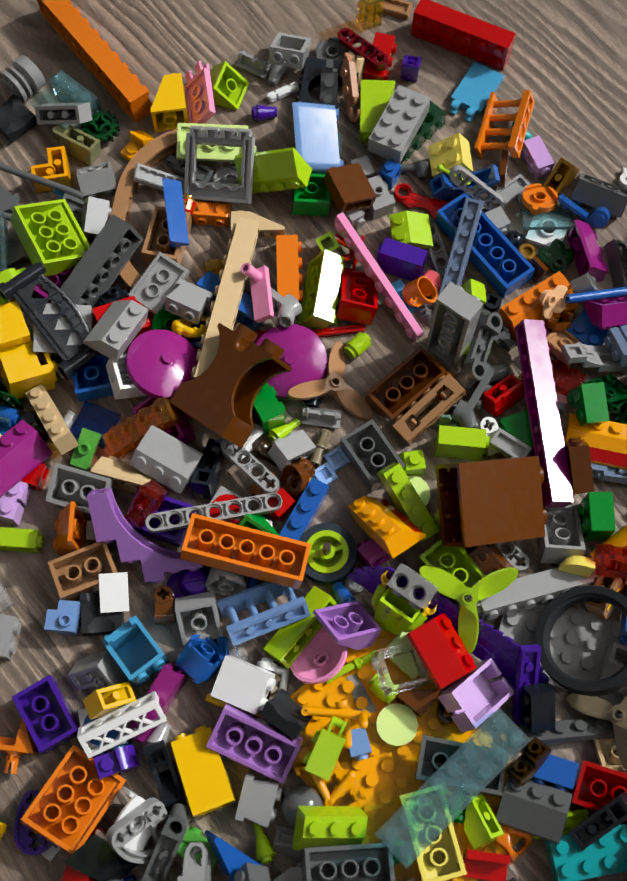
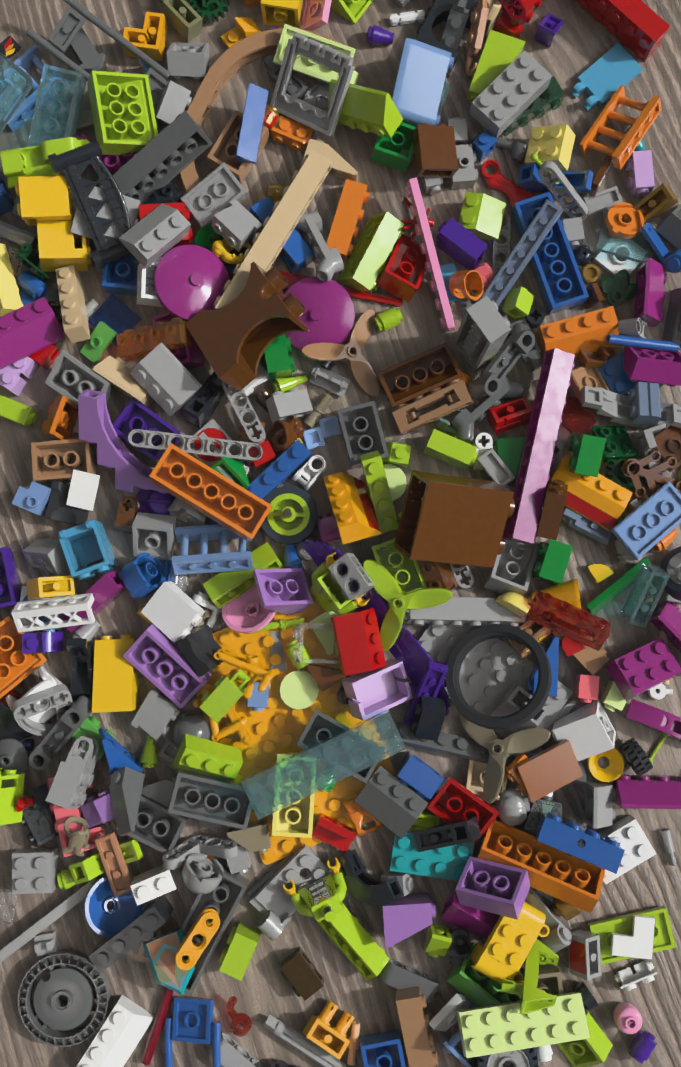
camera: 20 degrees right, 15 degrees up
clear red slope [125,479,168,528] -> none
light grey plate [132,163,185,194] -> none
bright pink piece [241,263,274,323] -> none
lime brick [315,231,342,253] -> none
lime slope [464,794,504,850] -> none
dark brown slope [506,736,551,787] -> none
light nougat plate [539,285,568,319] -> none
none -> white piece [292,455,326,492]

